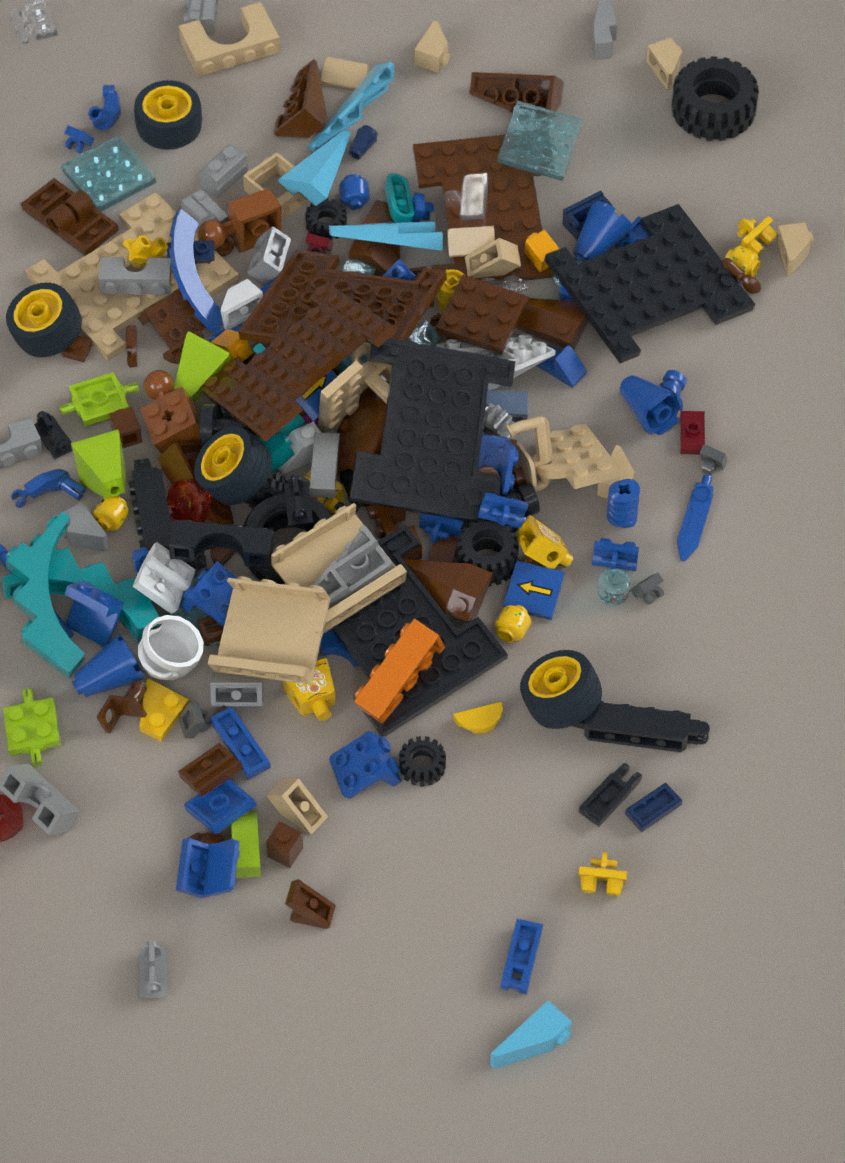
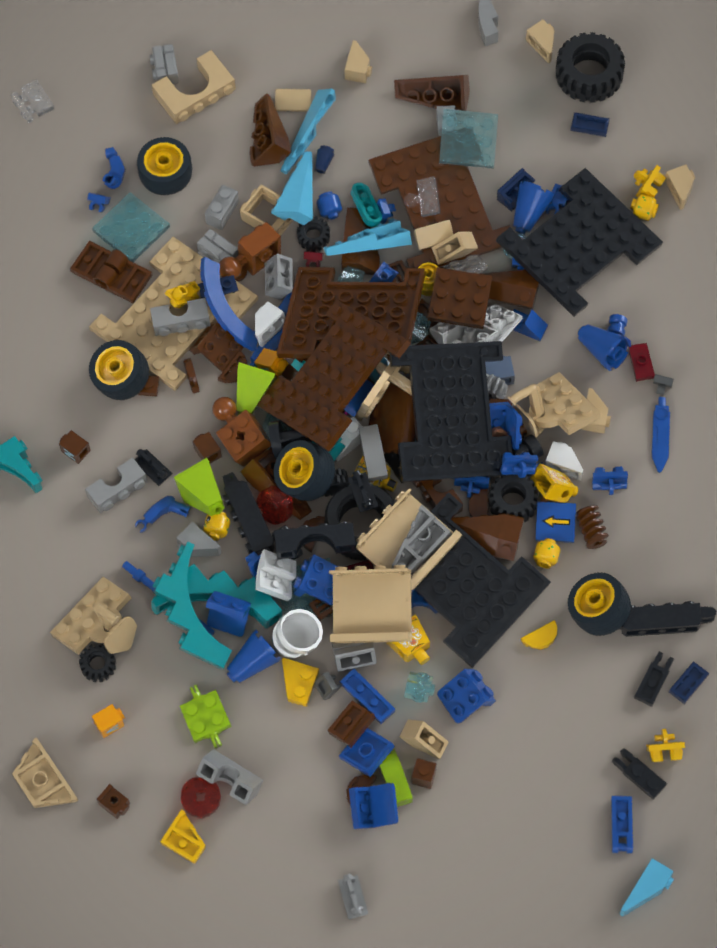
camera: 10 degrees left, 10 degrees up
lime plate [59,372,139,427] -> none
reddish brown bracket [97,680,147,733] -> none
reddish brown slope [285,879,336,929] -> none
orange wedge [354,618,445,724] -> none
black tyre [399,736,446,787] -> none
light orange brick [524,229,559,272] -> none
clear light blue head [597,569,631,606] -> none
blue piece [607,479,640,528] -> none
dark grey tile [630,572,664,605] -> none
reddish brown piece [722,258,761,294] -> none
none -> clear light blue brick [404,671,436,703]
none -> white slope [545,441,583,481]
none -> dark blue plate [571,112,610,137]
none -> reddish brown piece [576,505,609,549]
none -> black hinge [612,748,667,800]

